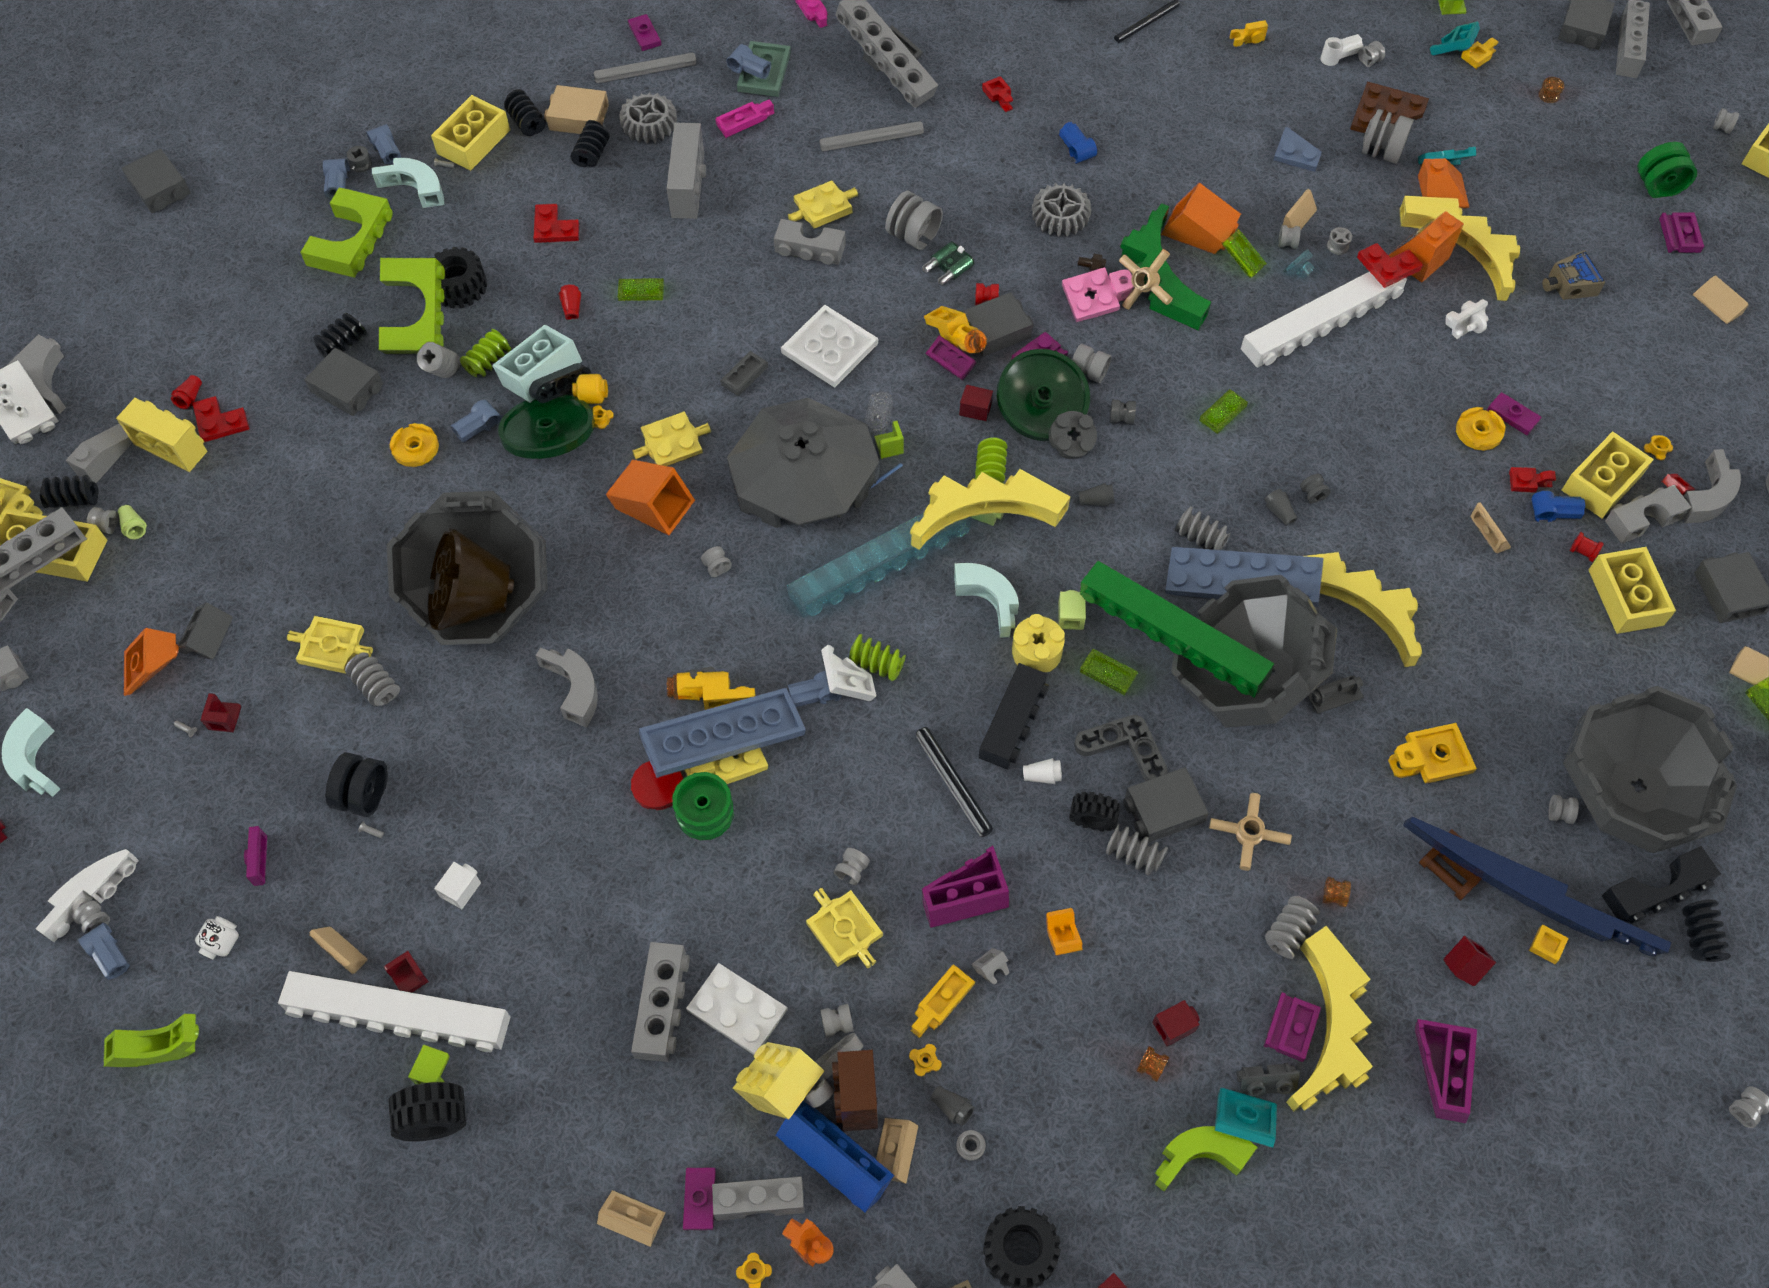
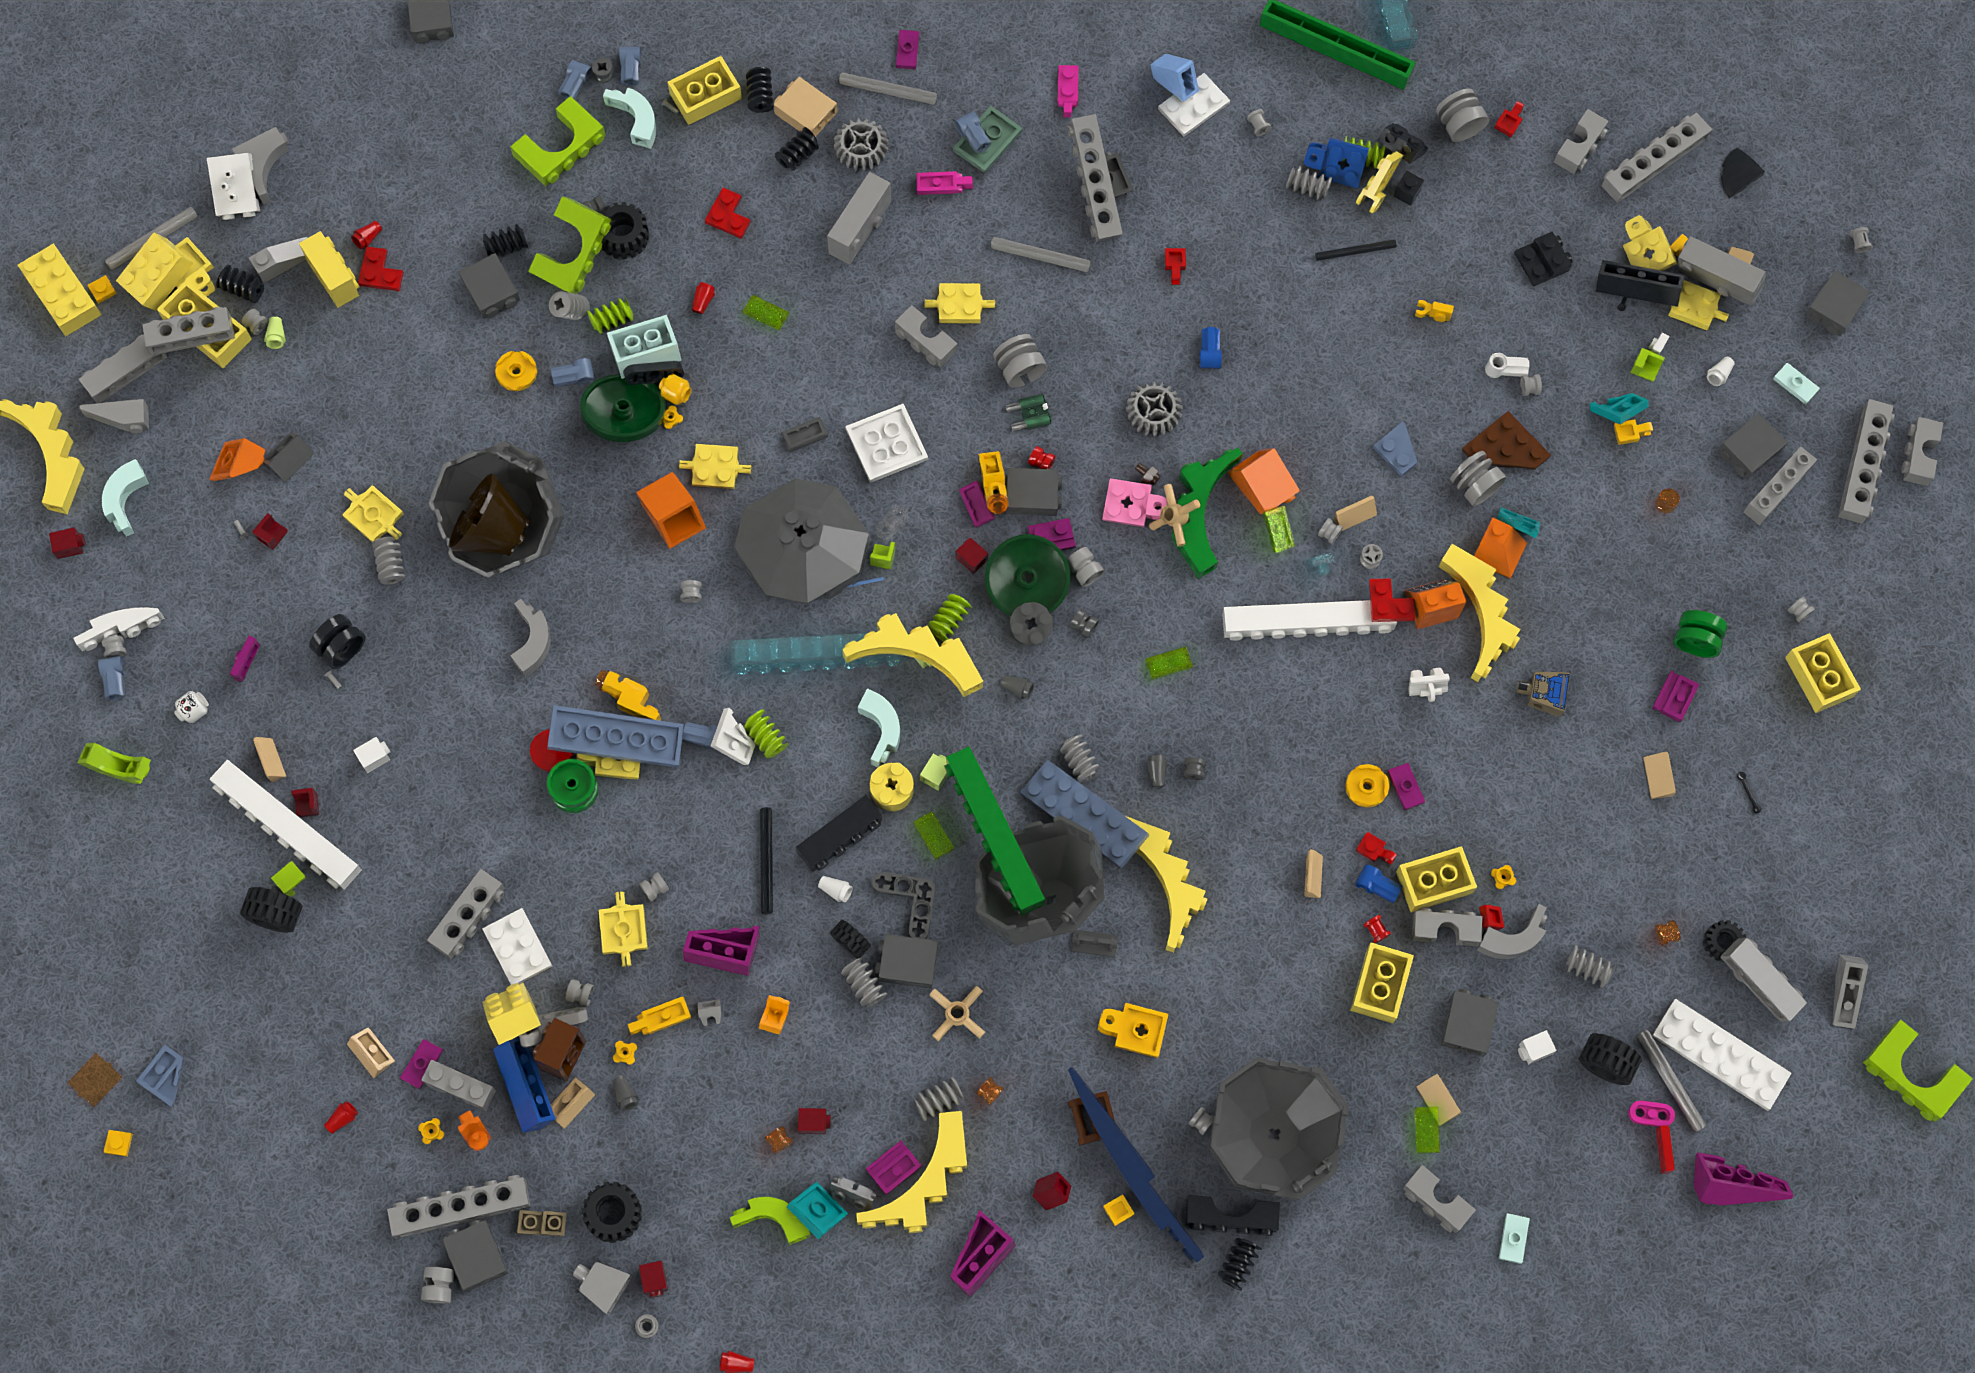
camera: 25 degrees right, 10 degrees up
light grey plate [956,1130,986,1161] -> none

